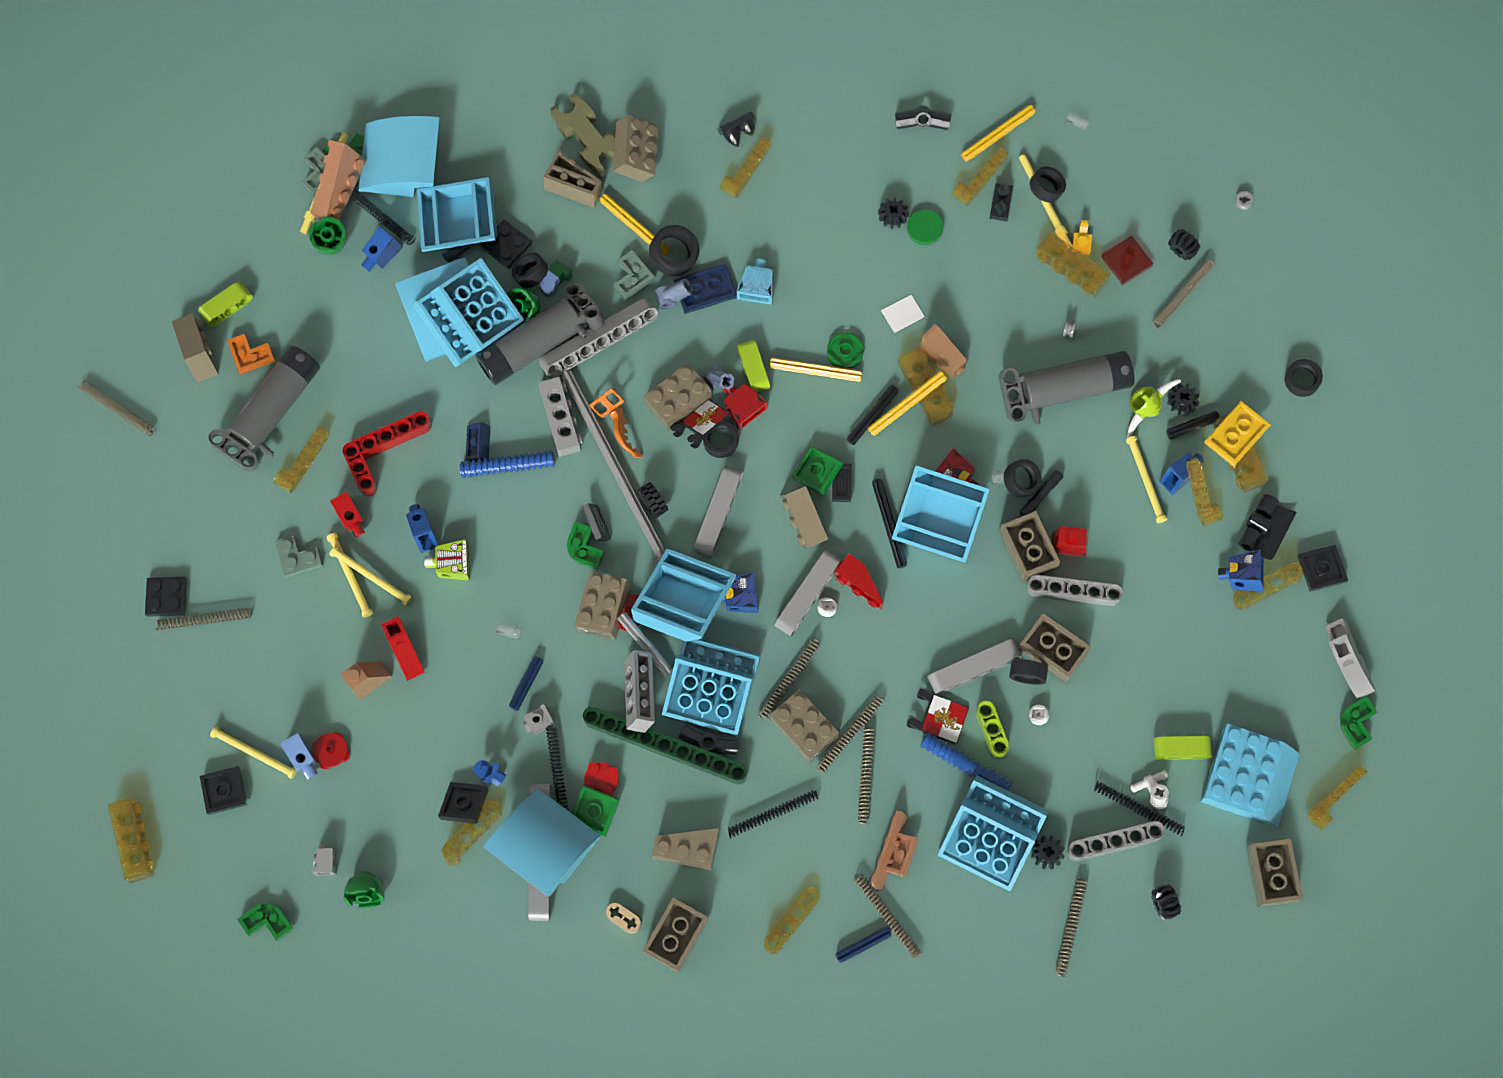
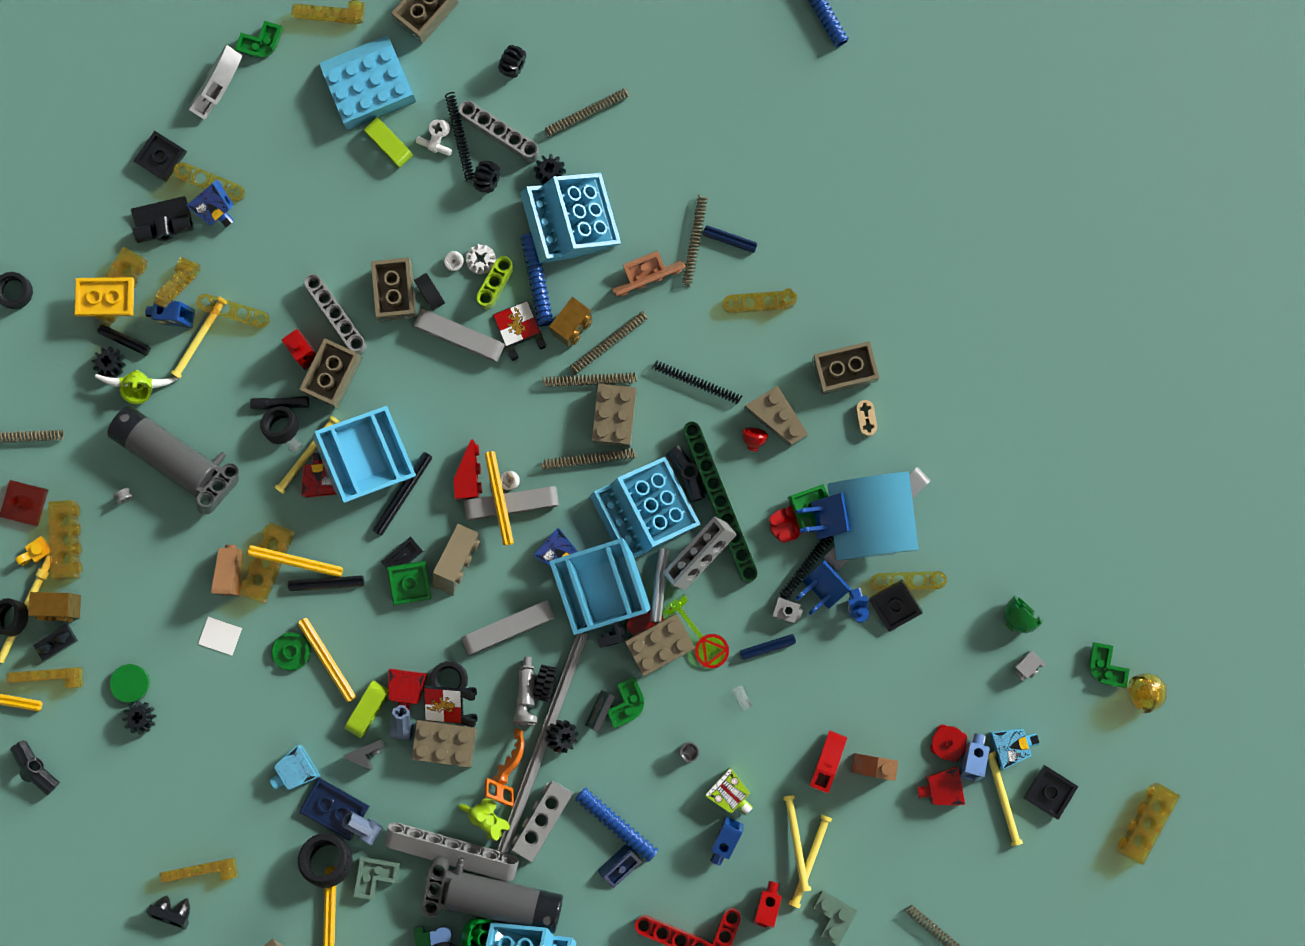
camera: 130 degrees left, 10 degrees up
none -> pearl gold brick [28,592,81,622]
none -> clear yellow beam [196,294,270,328]
none -> light yellow bar [274,415,340,494]
none -> dark grey slope [344,740,386,770]
none -> lime animal [458,798,510,841]
none -> white gear [466,244,496,274]
none -> black gear [472,160,501,193]
none -> yellow axle [484,451,514,546]
none -> light grey piece [513,657,537,726]
none -> black gear [544,720,579,753]
none -> pearl gold brick [549,296,593,348]
none -> black bracket [598,622,626,648]
none -> clear neon green piece [664,594,729,668]
none -> flat silver wheel [680,742,699,762]
none -> red brick [742,427,769,451]
none -> blue plate [795,560,851,615]
none -> blue plate [796,493,850,540]
none -> red torso [917,766,966,805]
none -> torso [989,729,1039,769]
none -> clear yellow cylinder [1129,673,1167,714]

